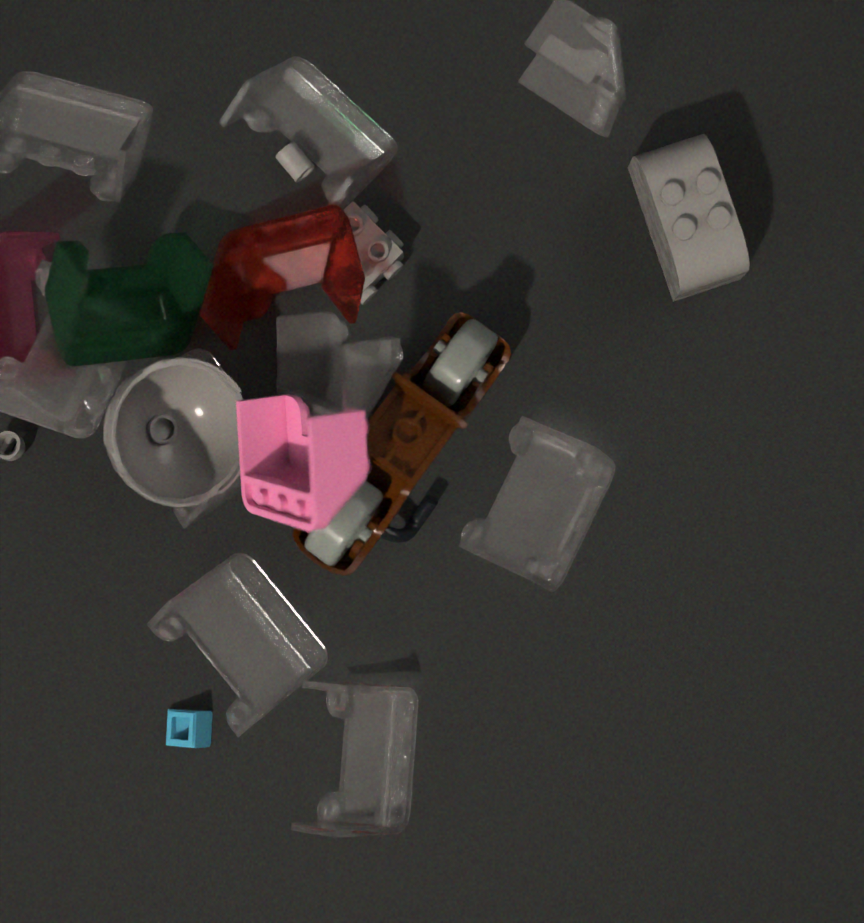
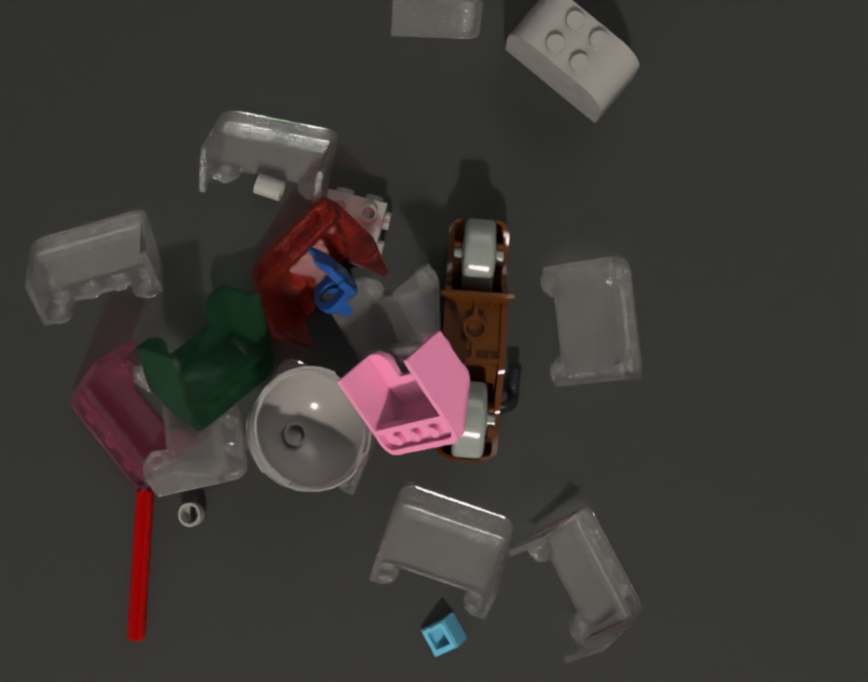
camera: 35 degrees left, 0 degrees up
none -> blue hair [307,247,358,316]

